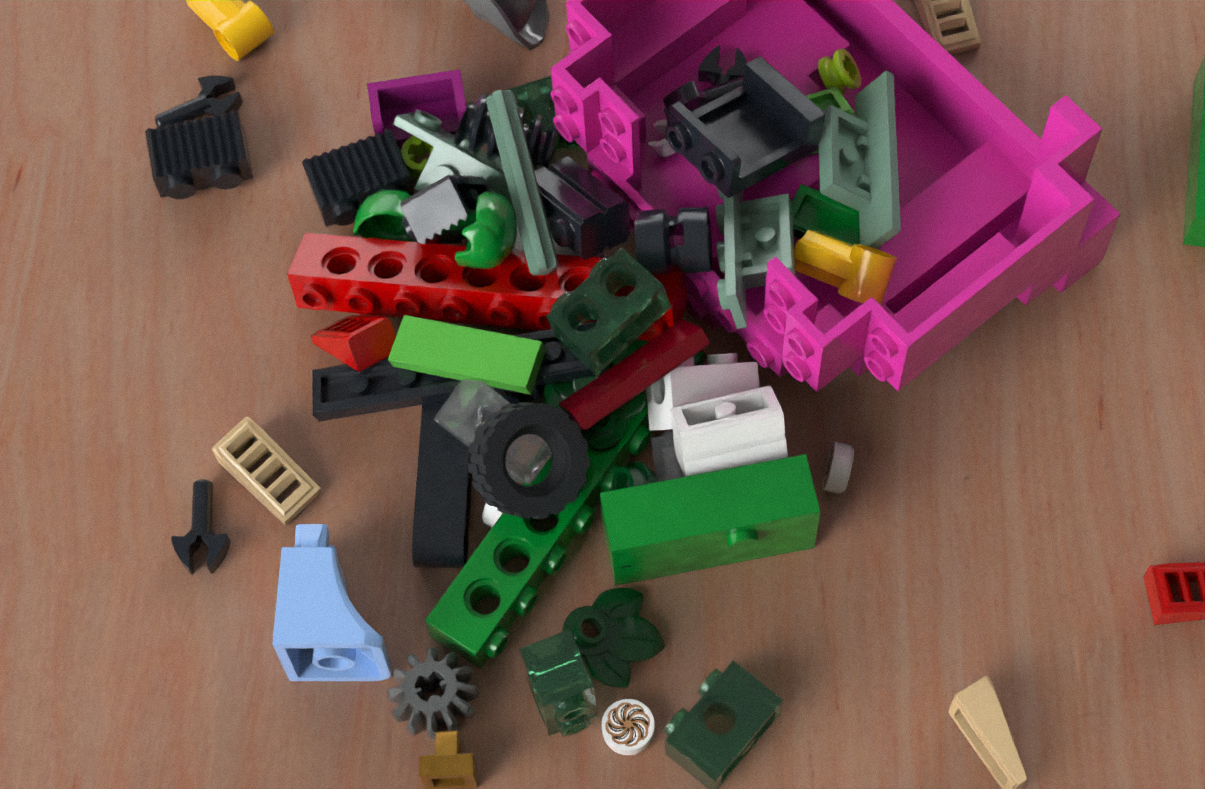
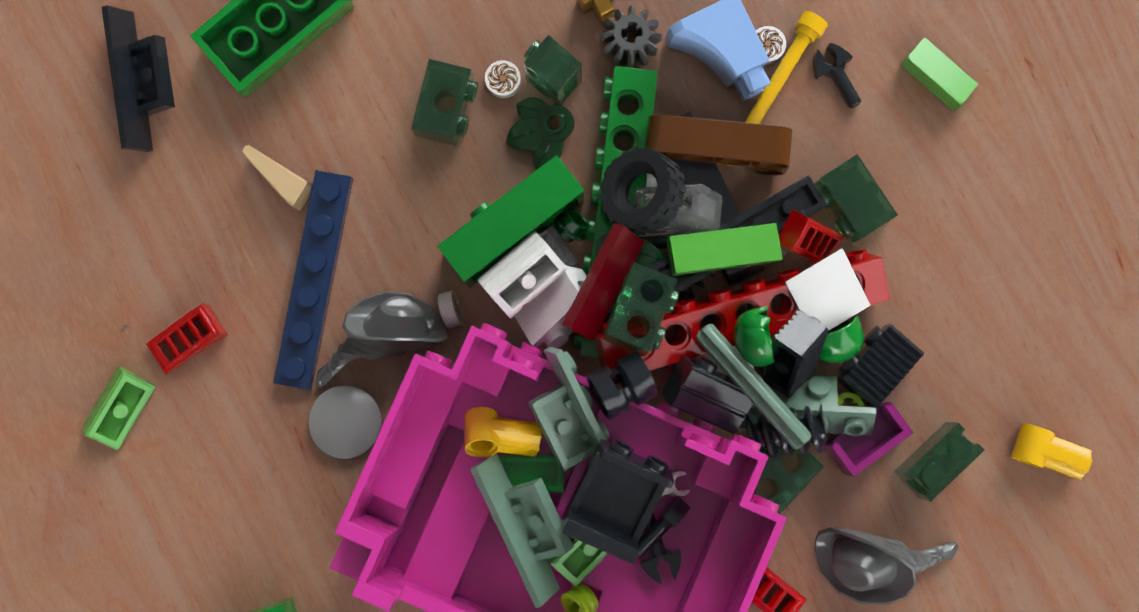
camera: 150 degrees right, 20 degrees up
black brick [145,110,254,199] -> none
black bar [155,76,243,127] -> none
tan slope [212,416,322,526] -> none
none -> dark blue plate [273,170,353,390]
none -> light grey dish [308,385,382,459]
none -> dark grey hat [316,291,448,388]
none -> reddish brown beam [646,115,793,176]
none -> yellow piece [727,11,828,166]
none -> tile [756,26,786,64]
none -> white sticker [786,248,870,330]
none -> clear green brick [814,154,898,243]
none -> clear green brick [894,422,985,501]
none -> slope [900,37,978,111]

